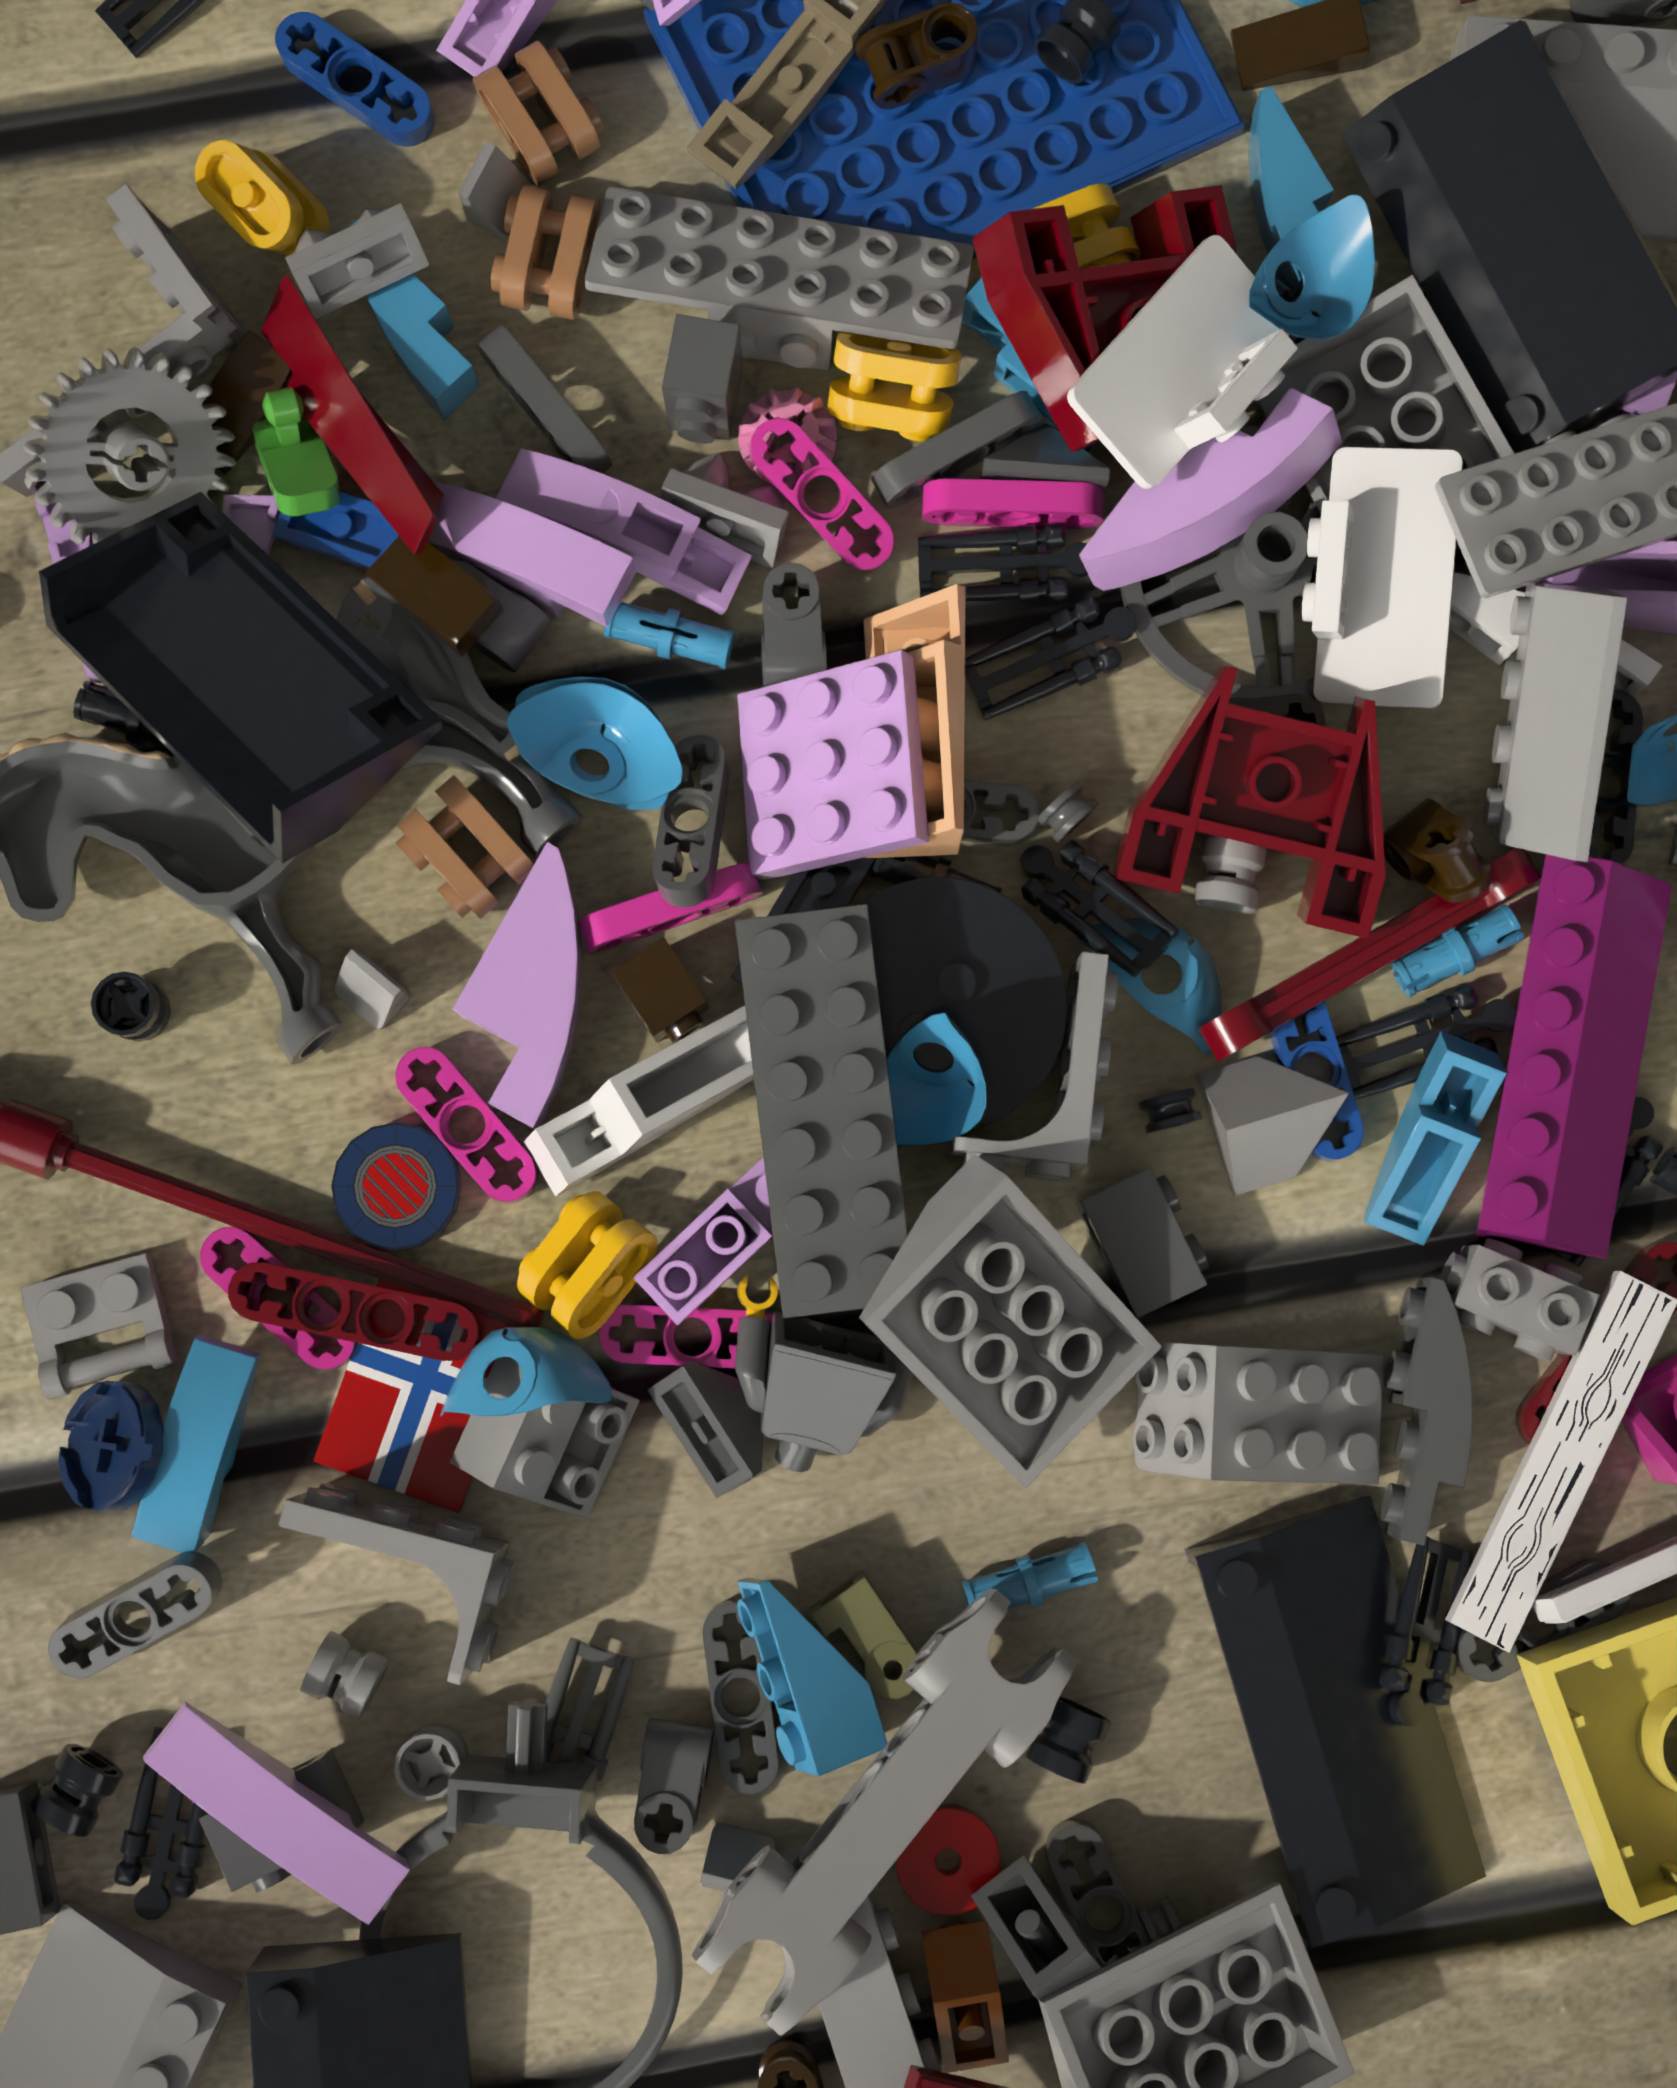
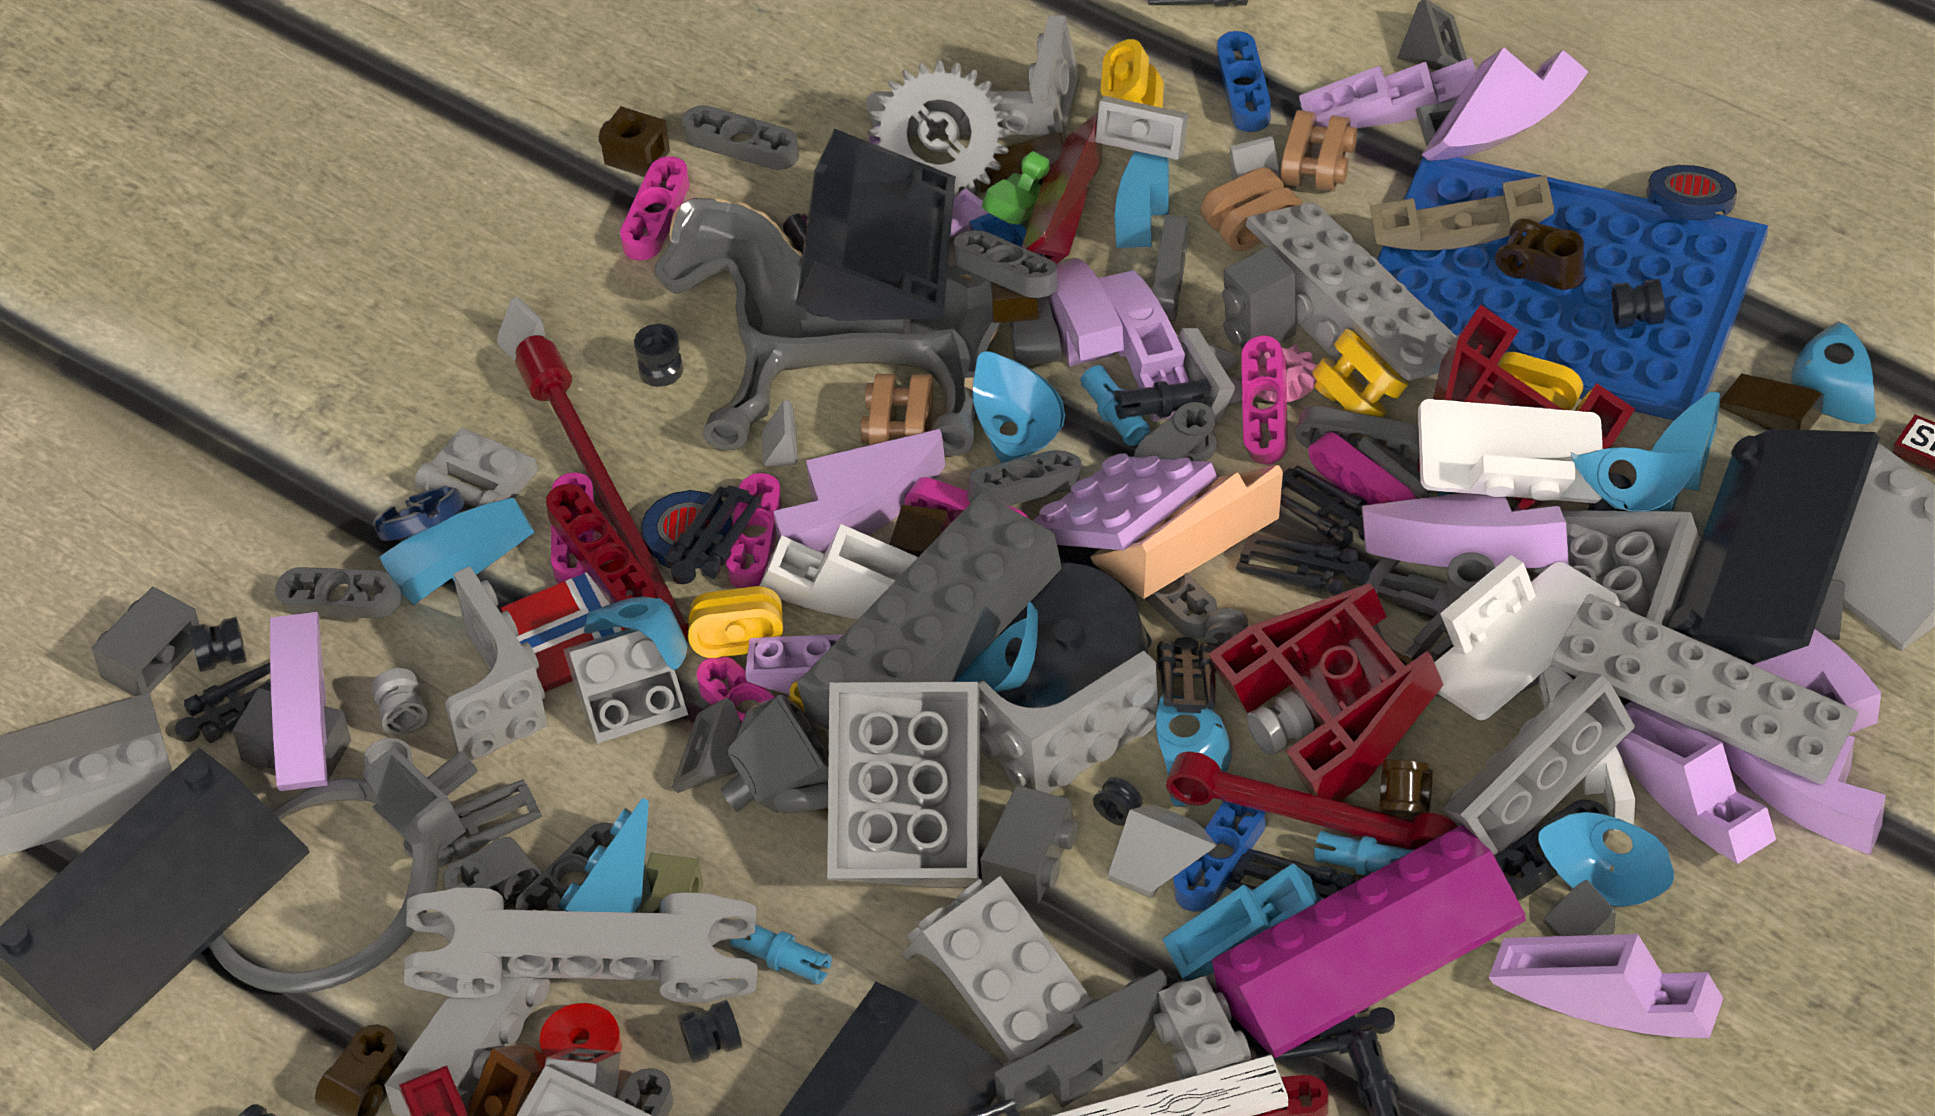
camera: 55 degrees right, 35 degrees down
none -> black piece [665,485,761,584]
none -> dark grey beam [954,231,1058,298]
none -> black pin [1114,379,1211,420]

